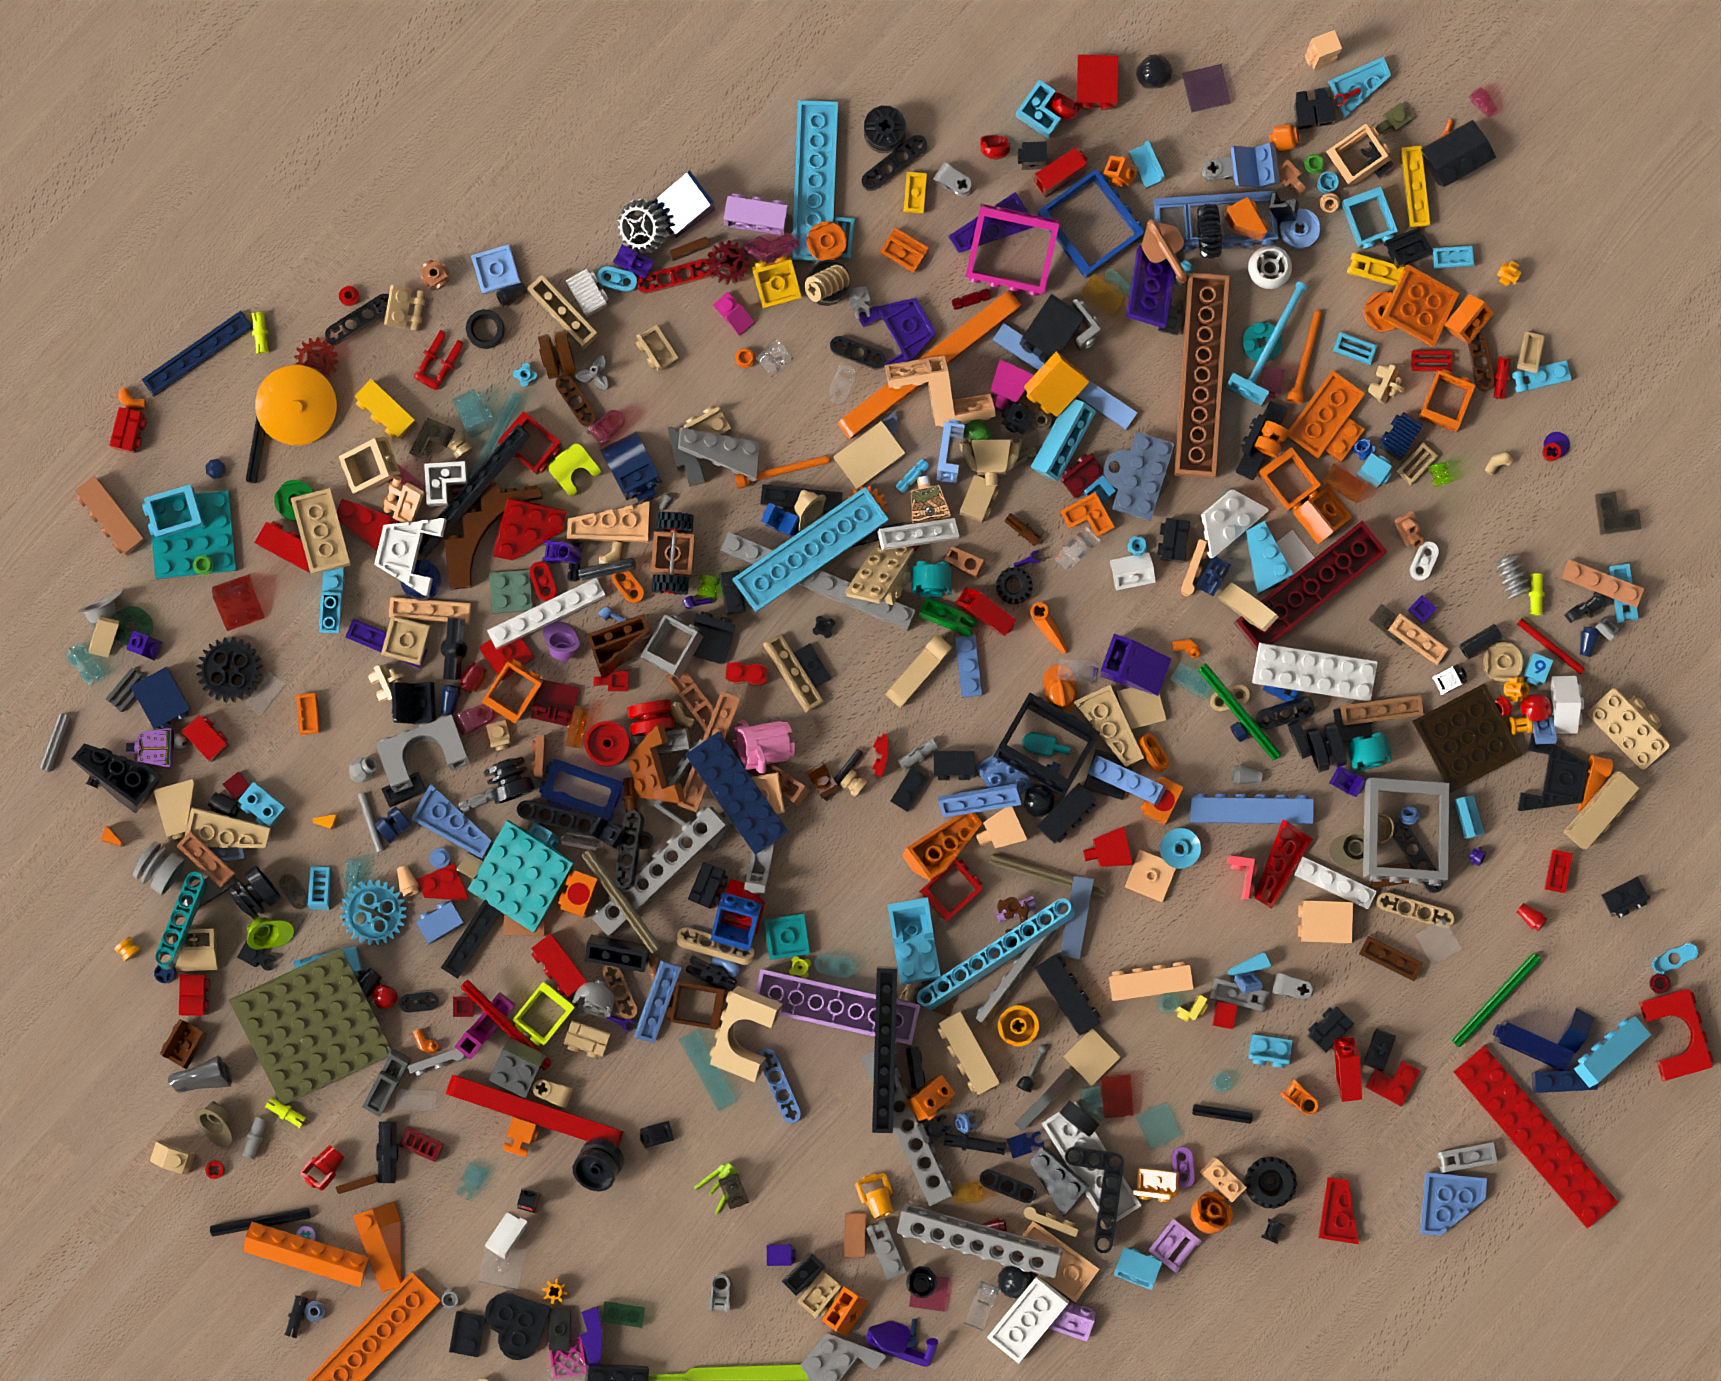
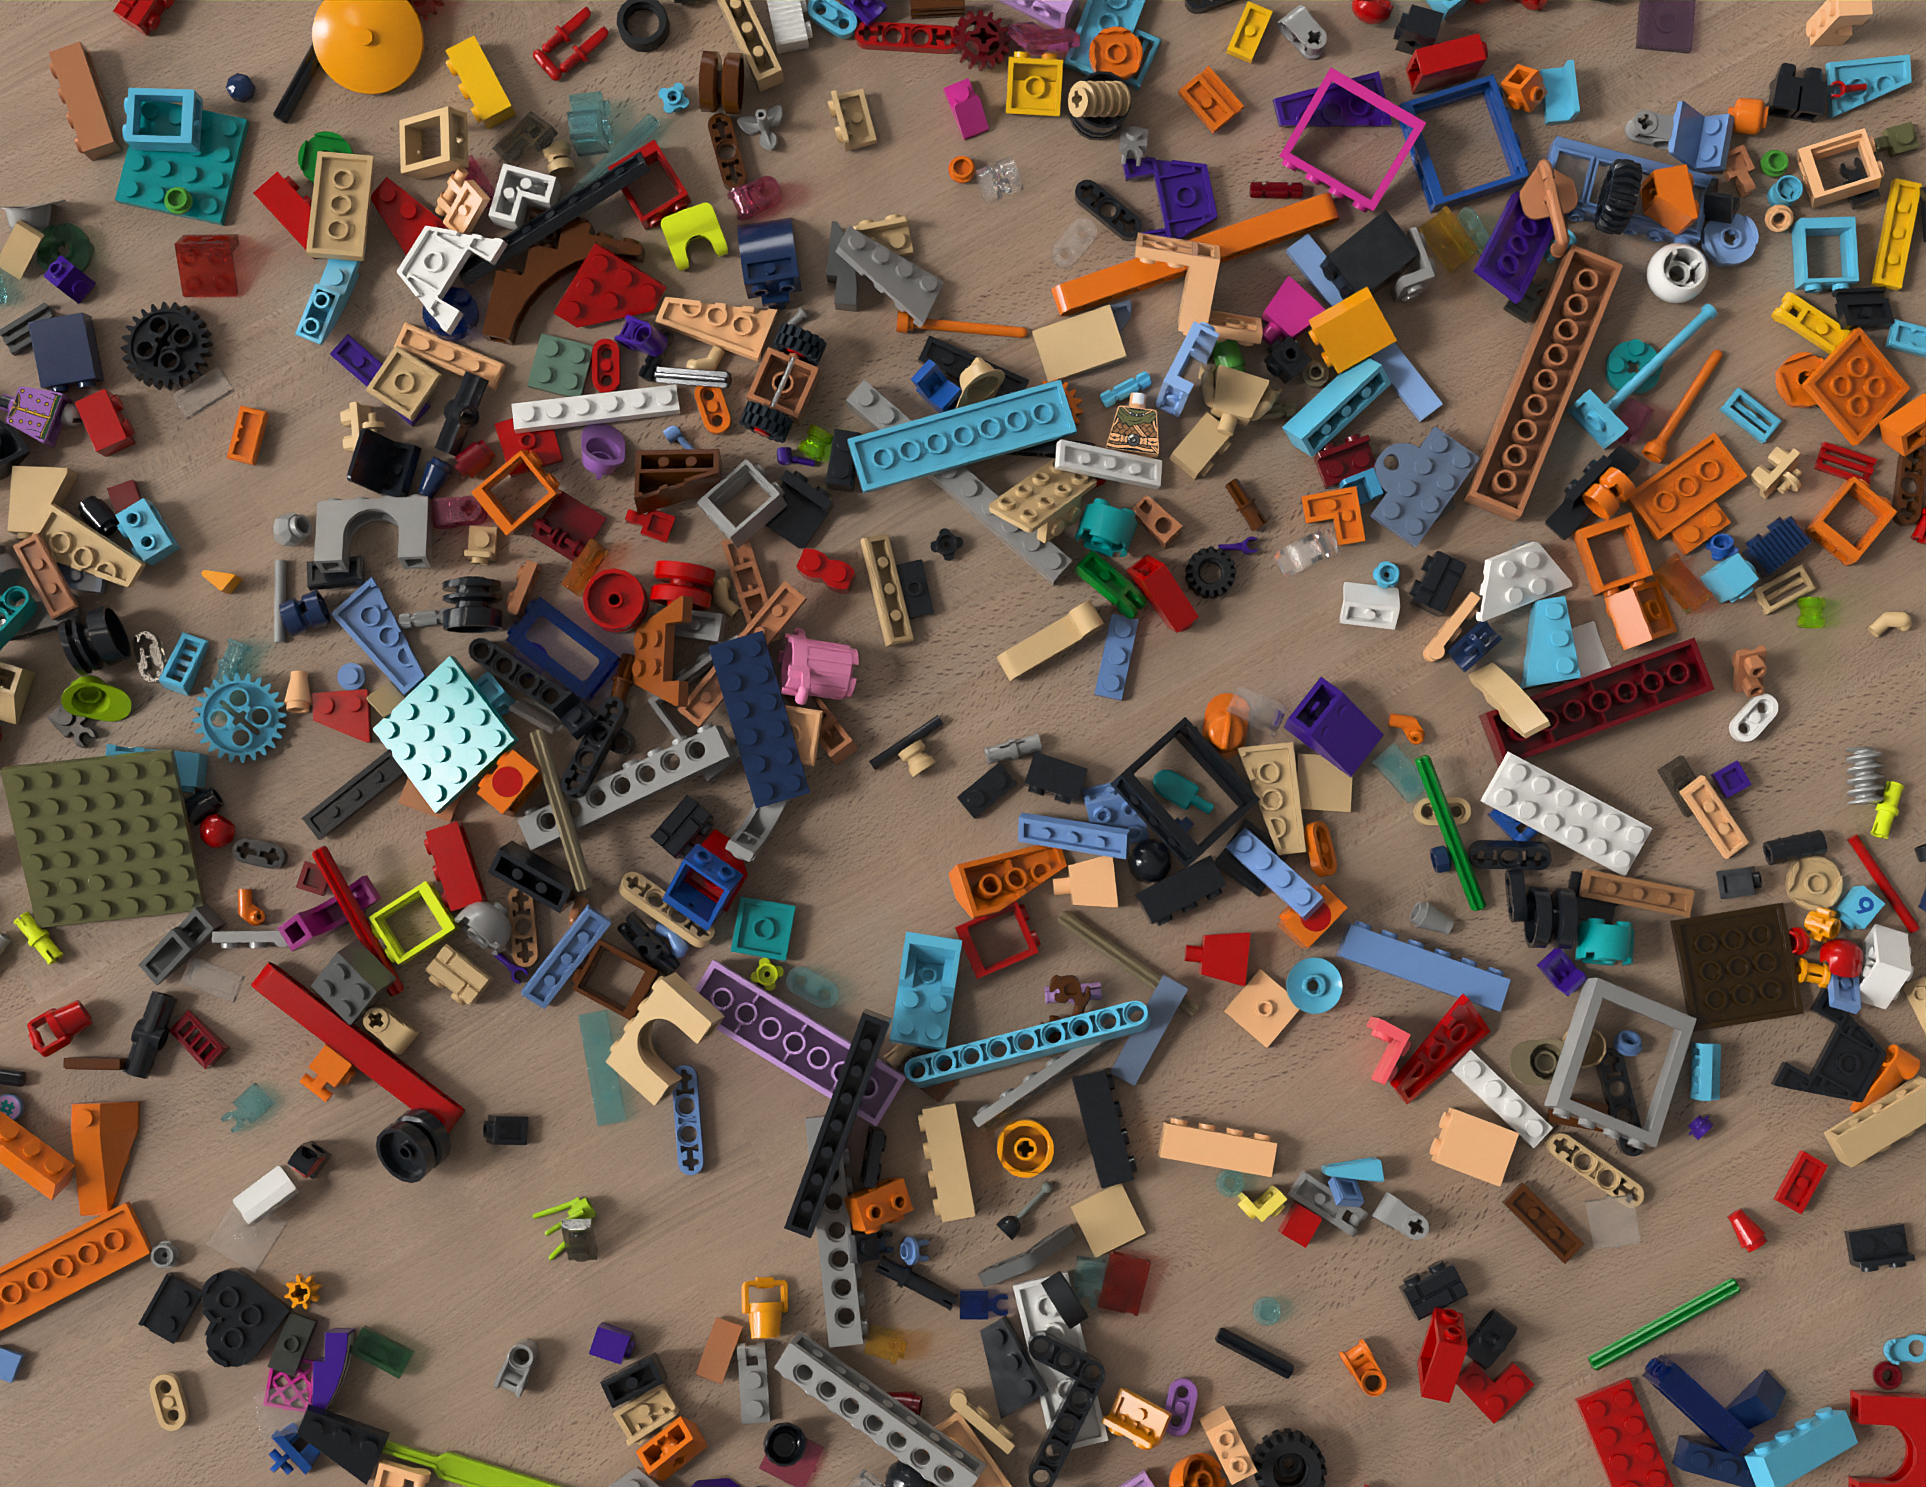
camera: 15 degrees right, 0 degrees up
medium blue brick [416,901,465,944] -> none
reddish brown bracket [806,762,839,799] -> none
red slope [872,733,888,778] -> none
black beam [979,1169,1036,1203] -> none
orange piece [1030,602,1069,654] -> none
clear light blue piece [1136,1102,1181,1149] -> none
medium azure bracket [1248,1034,1292,1068] -> none

